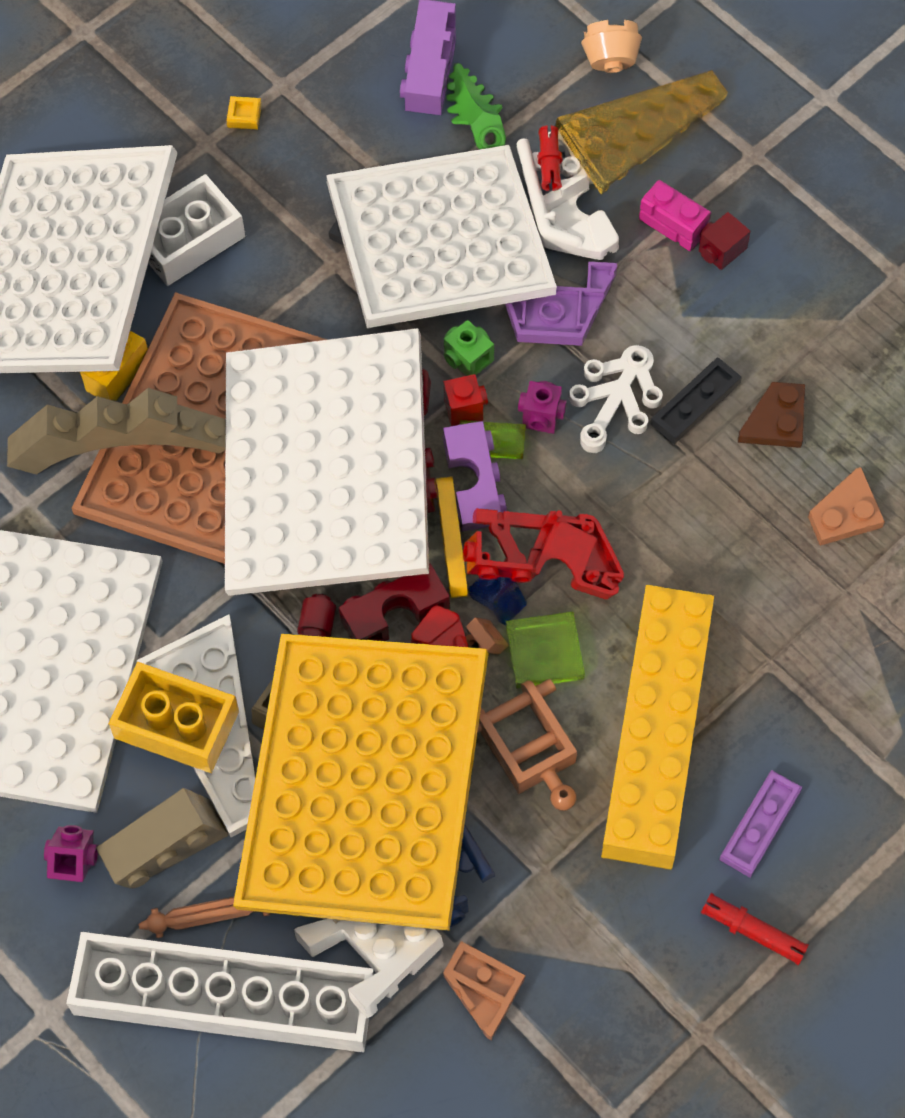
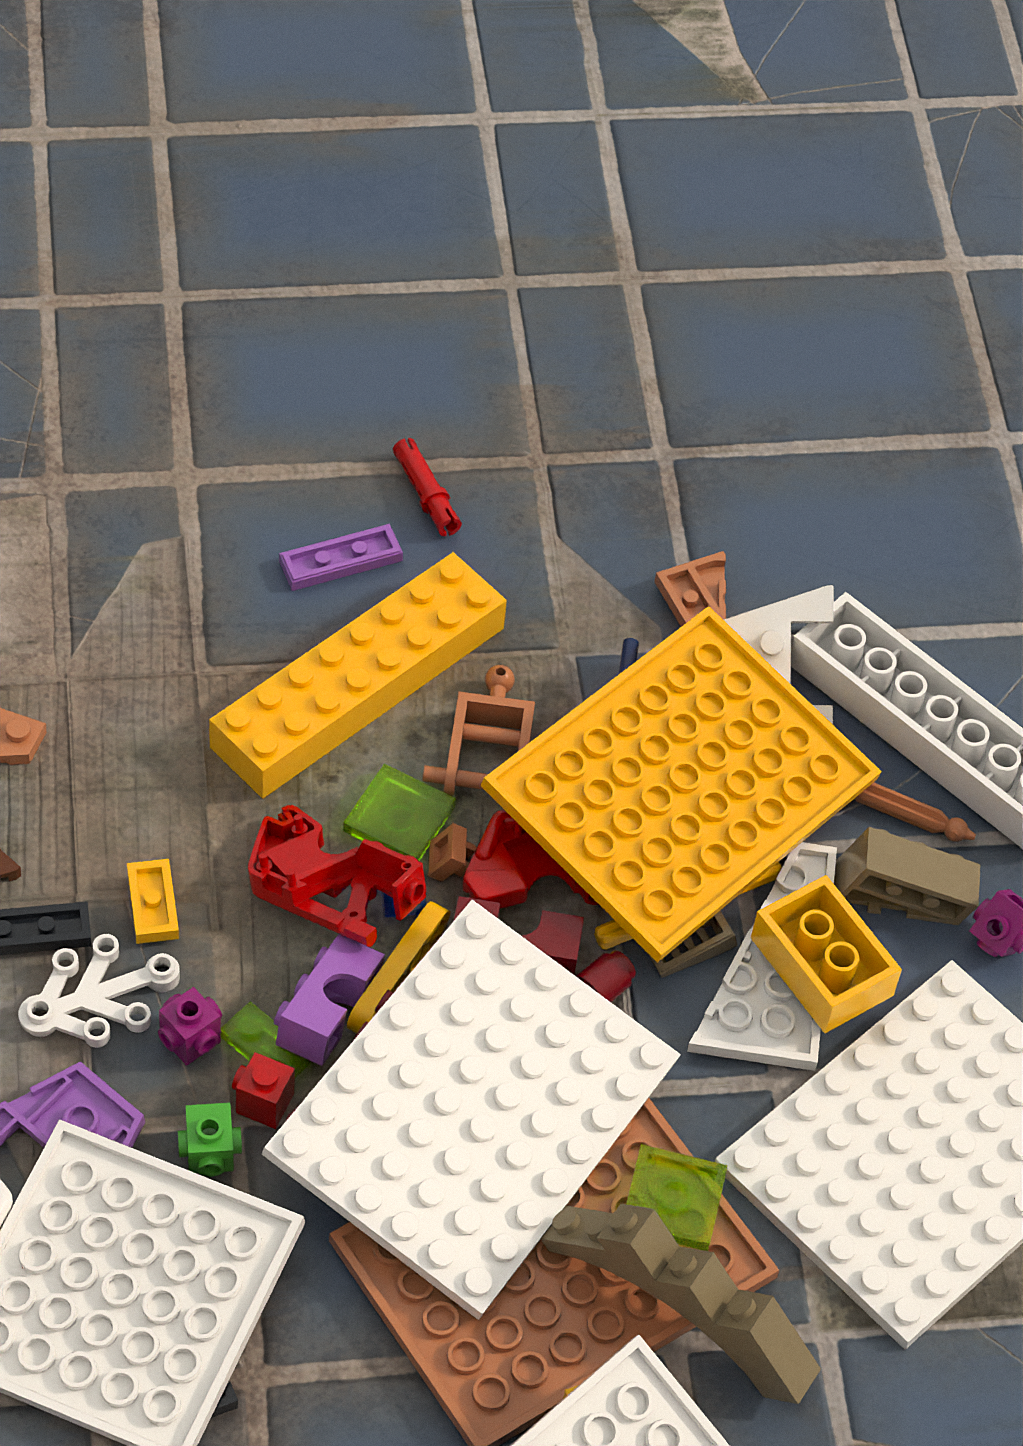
camera: 150 degrees left, 10 degrees down
none -> yellow plate [127,859,179,944]
none -> clear neon green tile [626,1144,728,1251]

